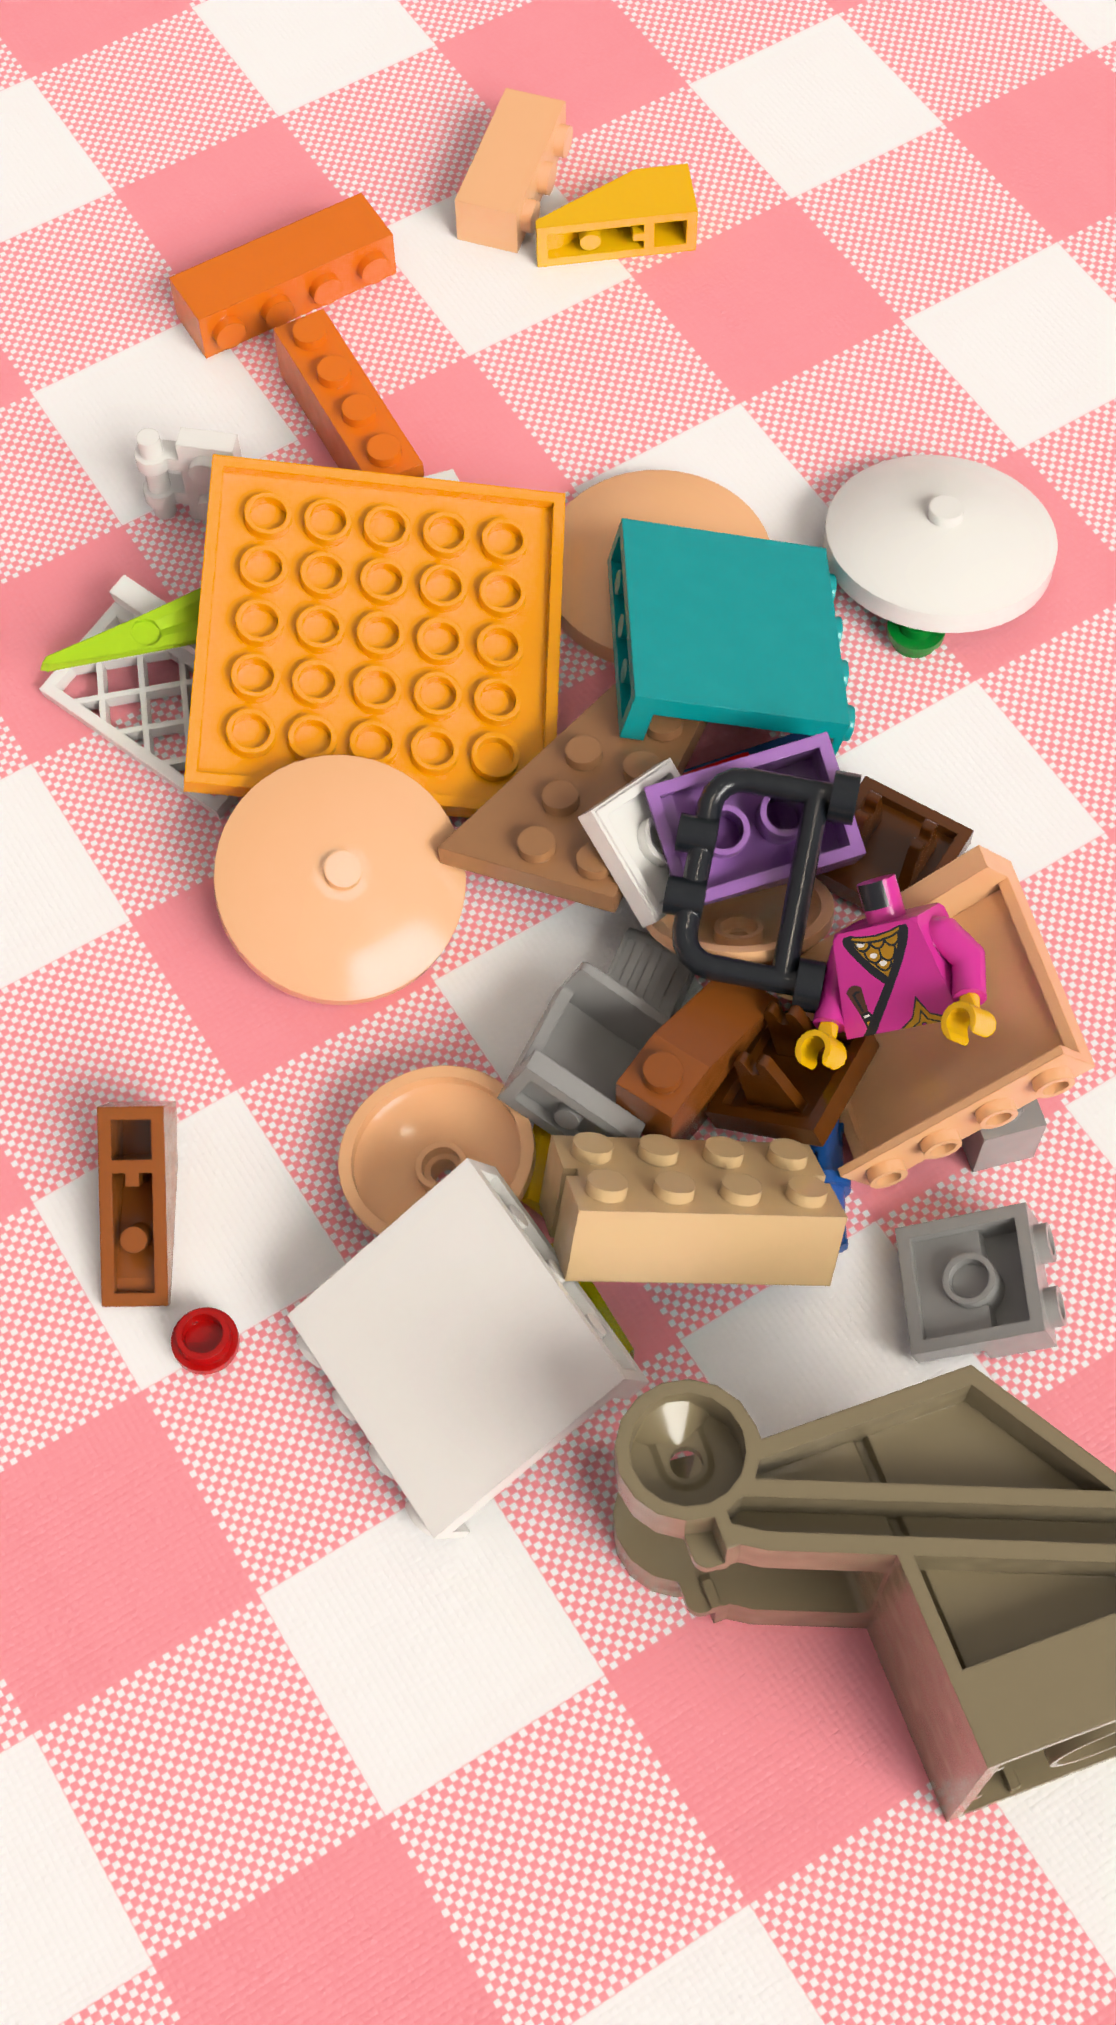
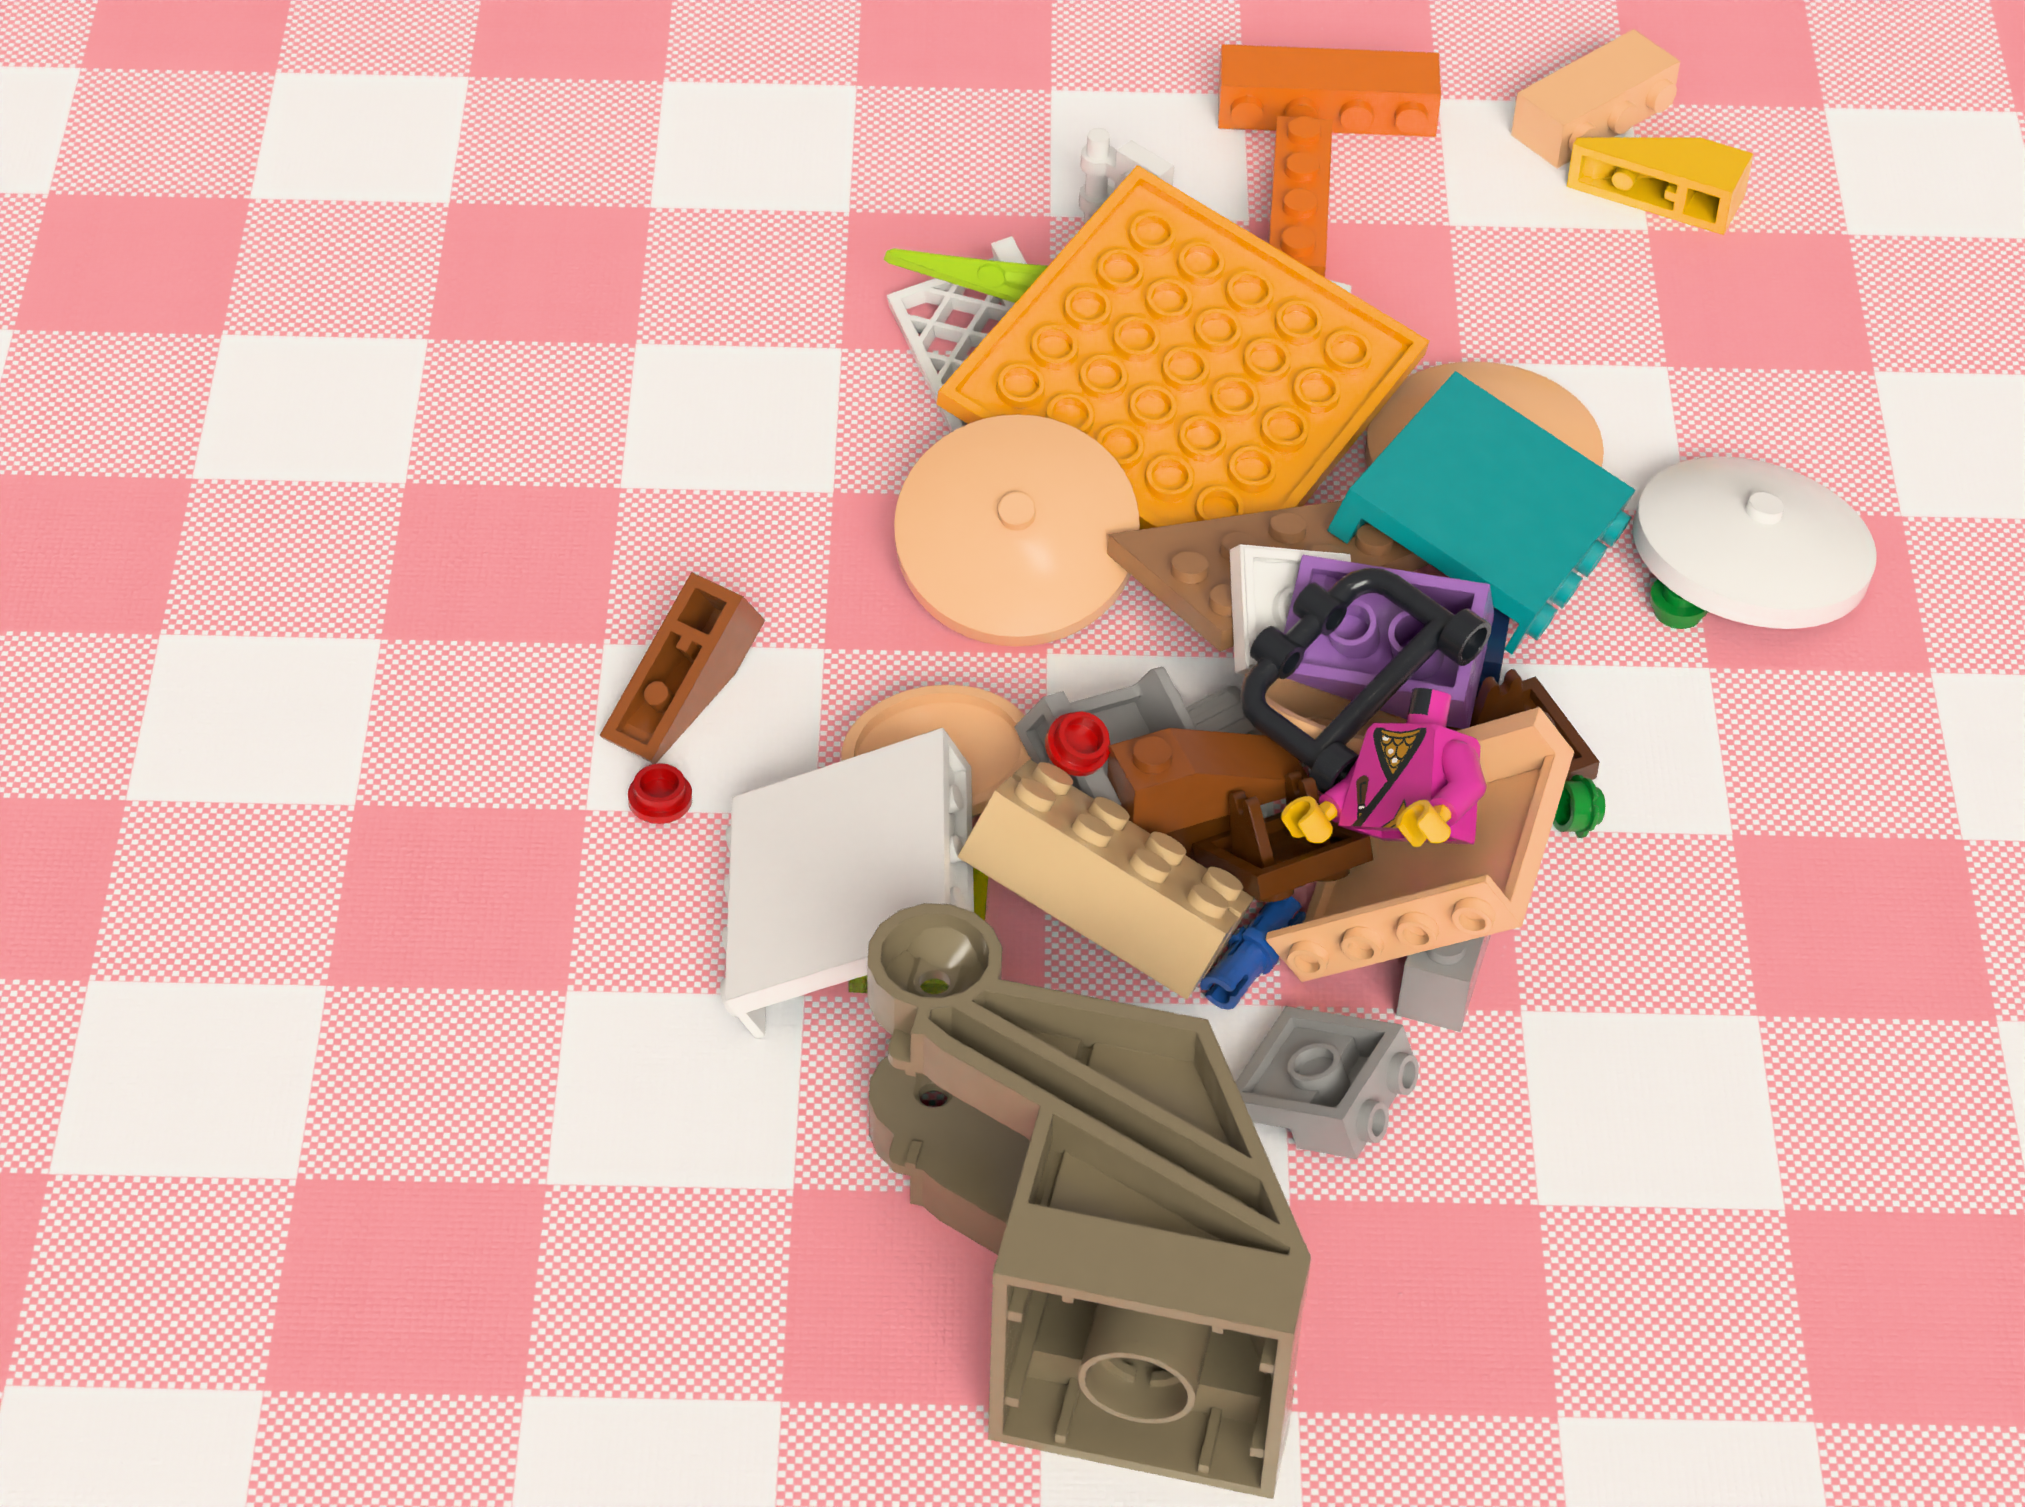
camera: 30 degrees right, 15 degrees down
none -> red plate [1045,711,1110,776]

